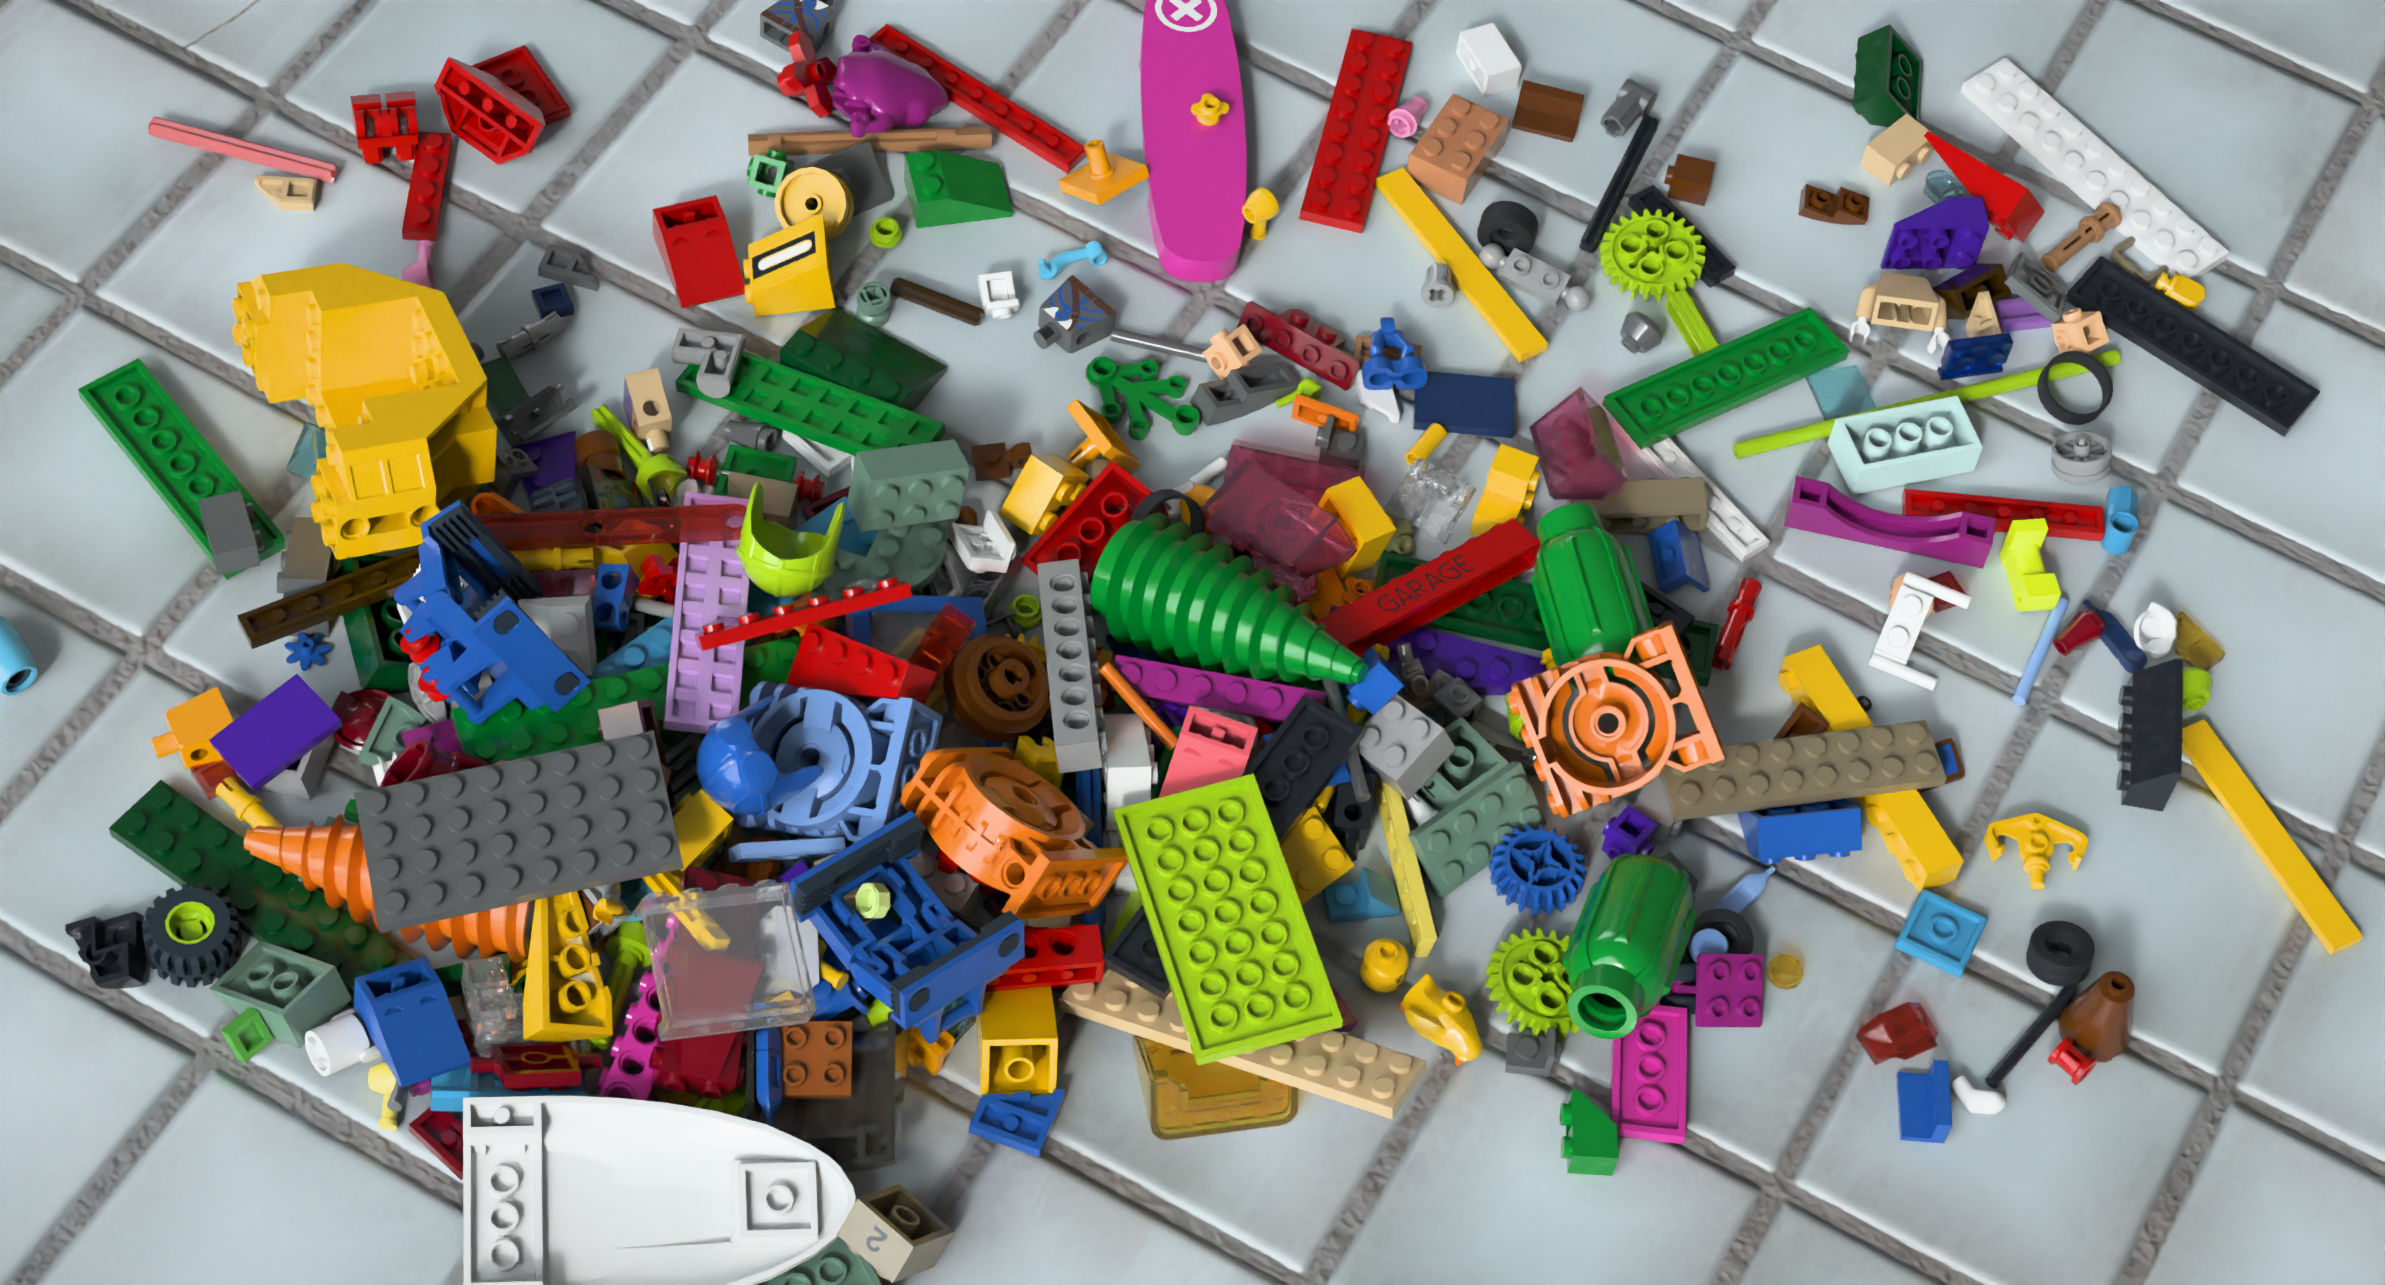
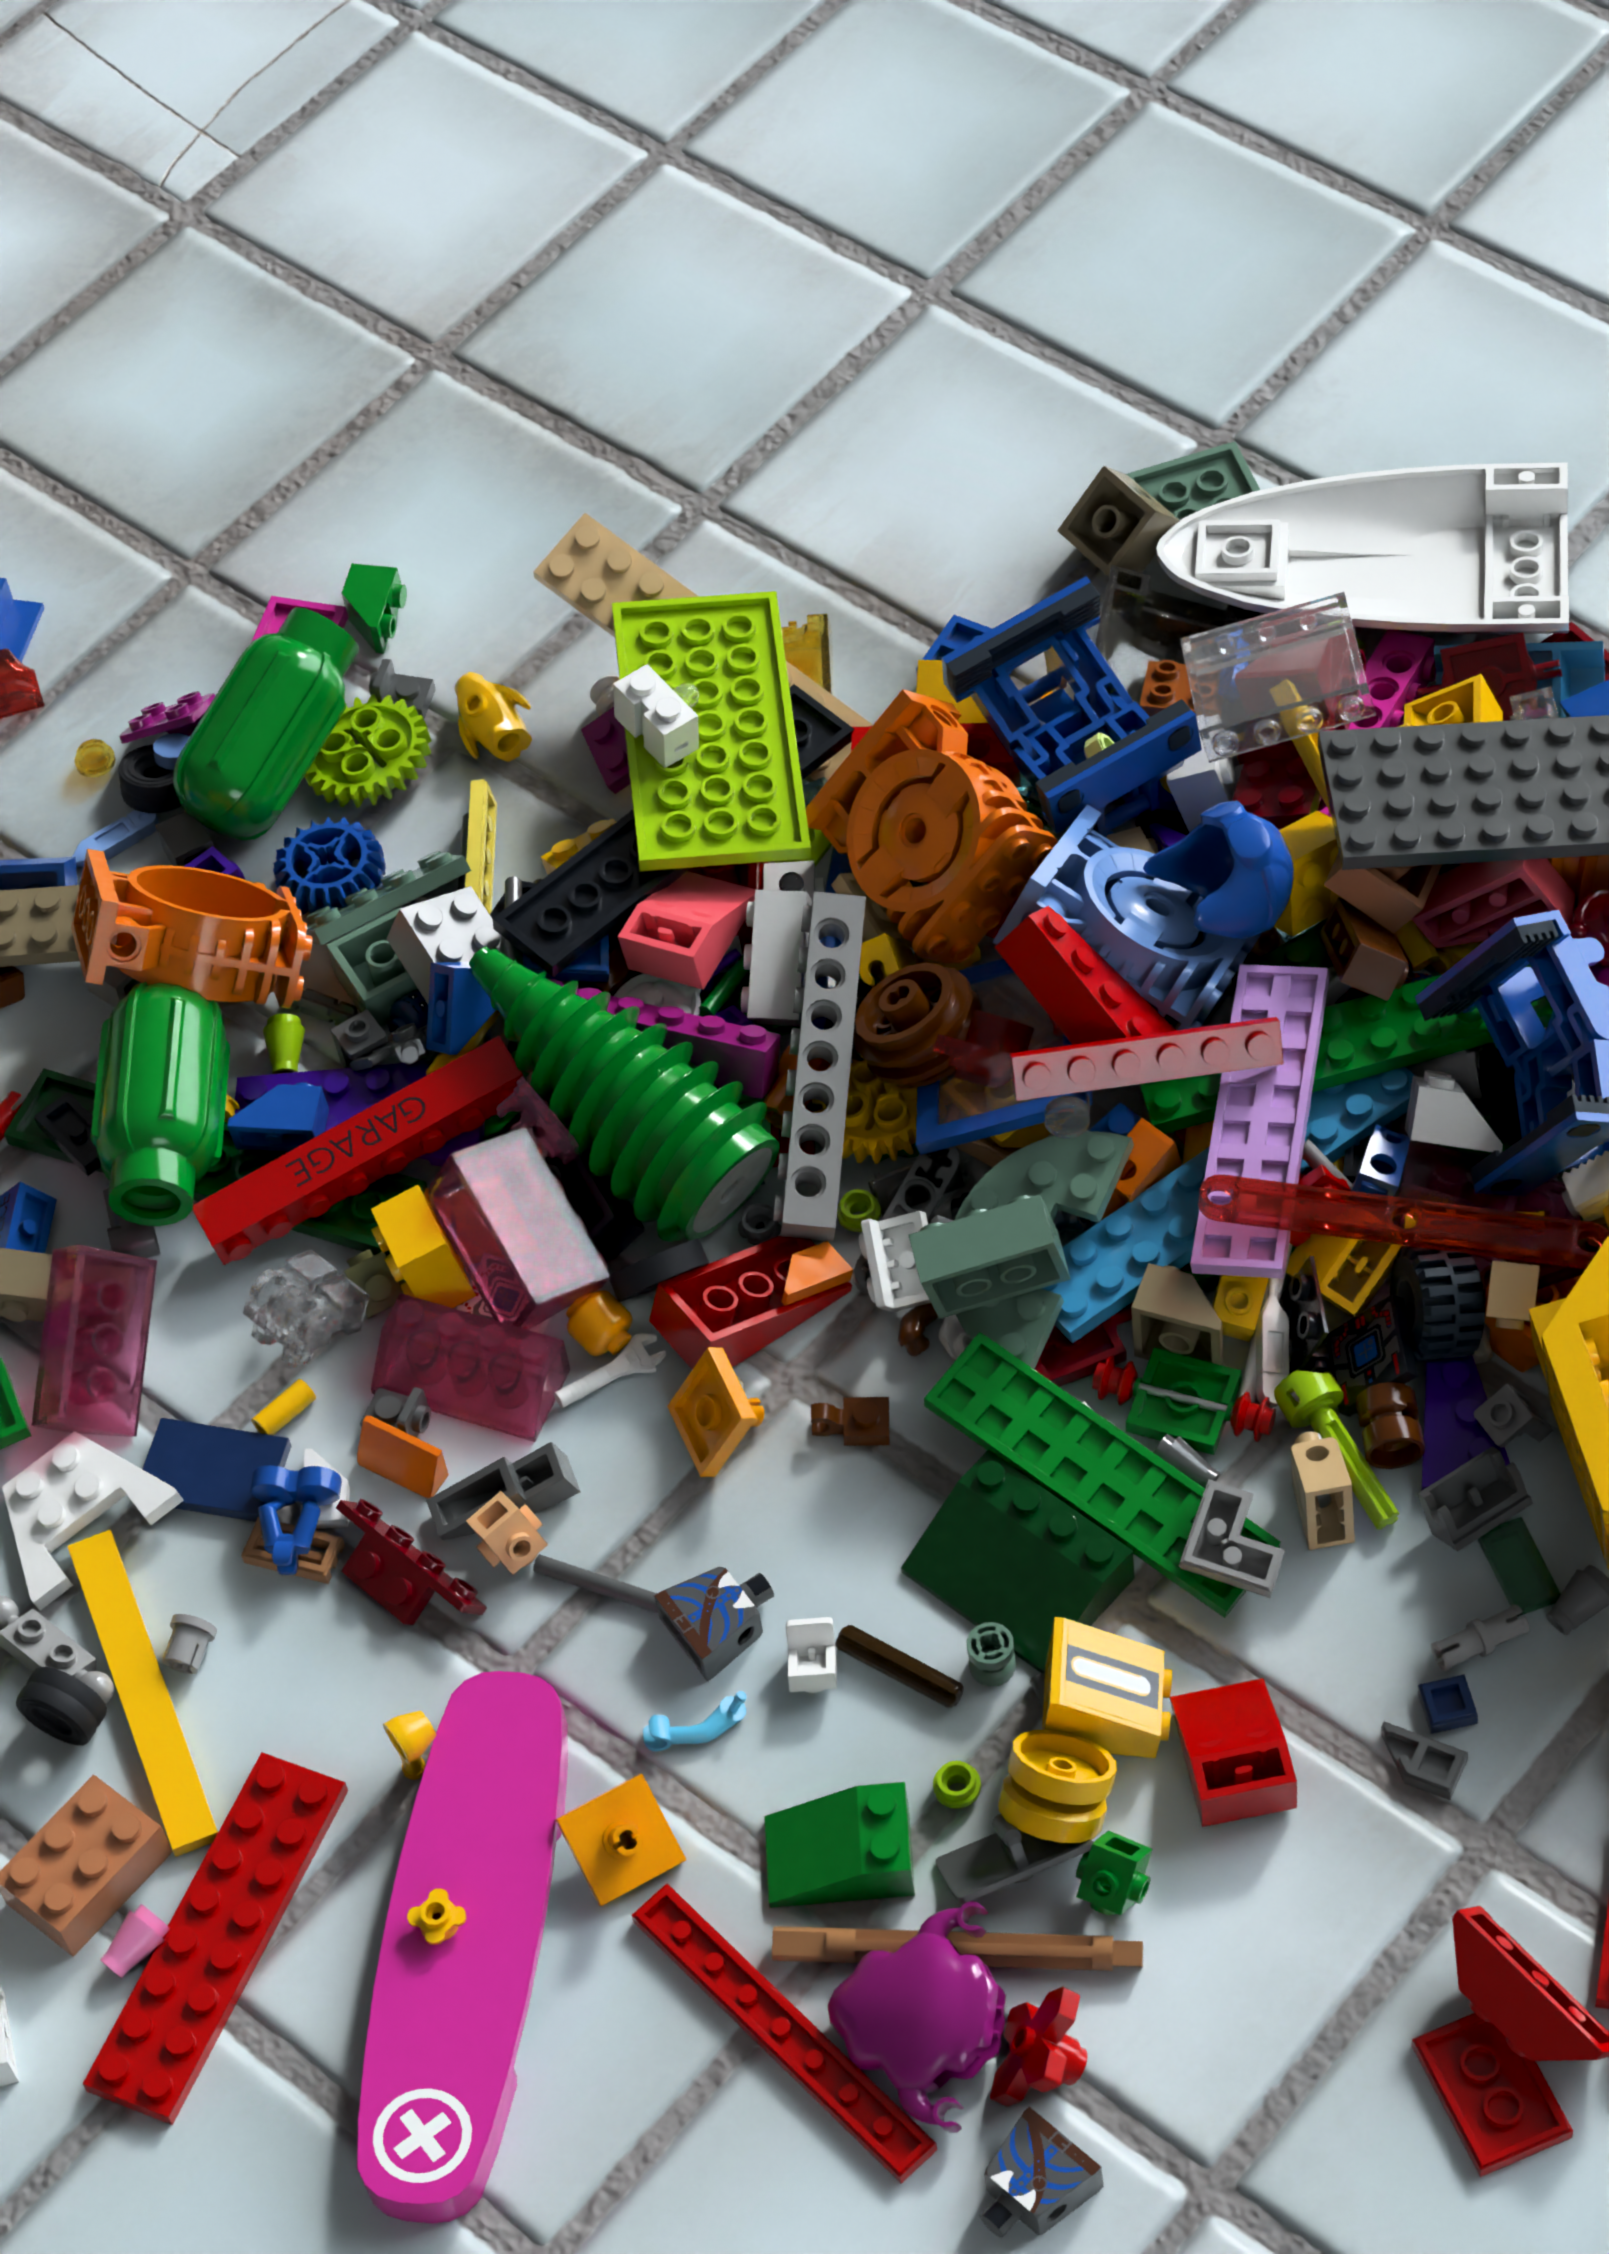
camera: 155 degrees left, 0 degrees up
lime piece [736,481,846,597] -> none
yellow brick [998,455,1090,535] -> none
green plant [1086,356,1200,441] -> none
orange bar [1099,662,1178,751] -> none
lime hand [1275,378,1322,408] -> none
dark azure slope [1322,867,1401,924] -> none
yellow head [1360,938,1410,993] -> none
yellow brick [1469,444,1541,537] -> none
none -> white wing [2,1431,184,1611]
none -> blue slope [227,1082,329,1152]
none -> white piece [613,664,699,768]
none -> orange tile [781,1241,854,1306]
none -> tan brick [1486,1261,1540,1330]

